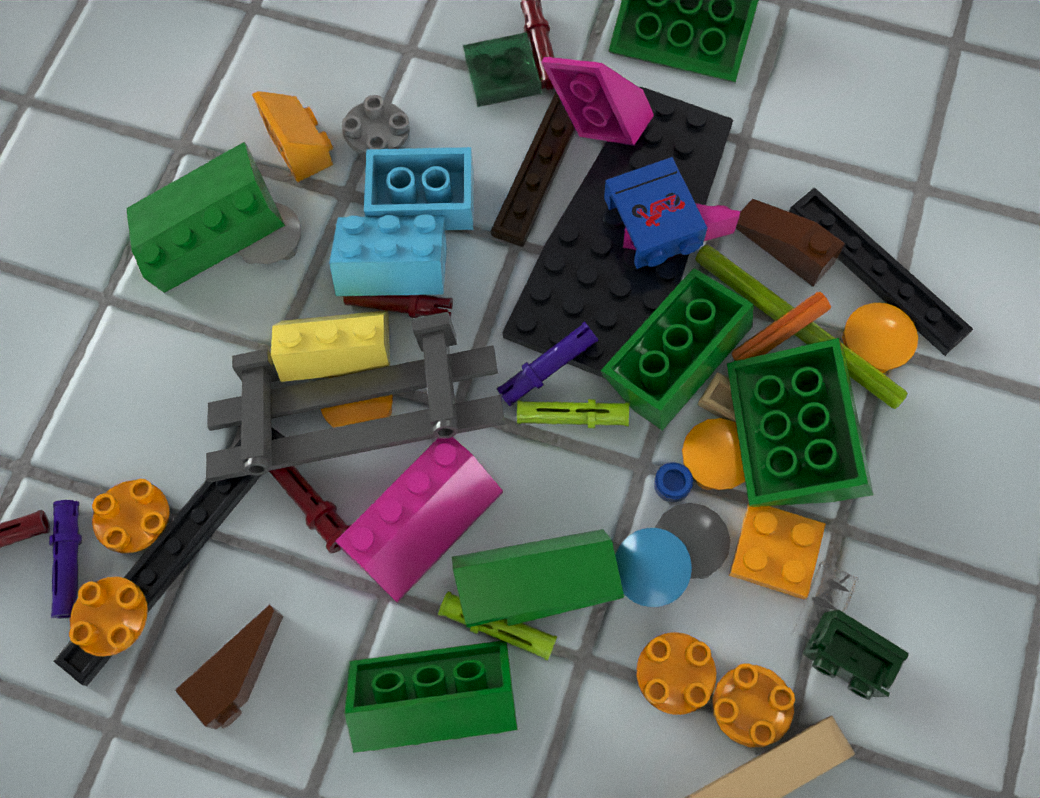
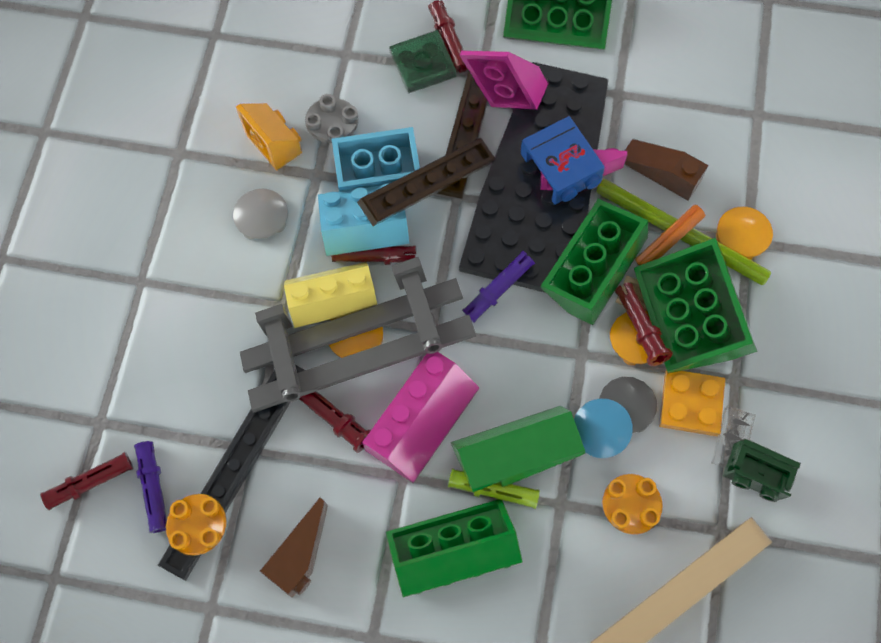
camera: 10 degrees left, 0 degrees up
light orange dish [92,479,170,553] -> none
green slope [126,142,285,293] -> none
lime pin [517,399,629,429] -> none
blue tile [654,462,693,502] -> none
light orange dish [712,663,795,747] -> none
black tile [789,187,973,356] -> none
none -> dark brown tile [357,138,496,226]
none -> dark red pin [615,282,673,366]

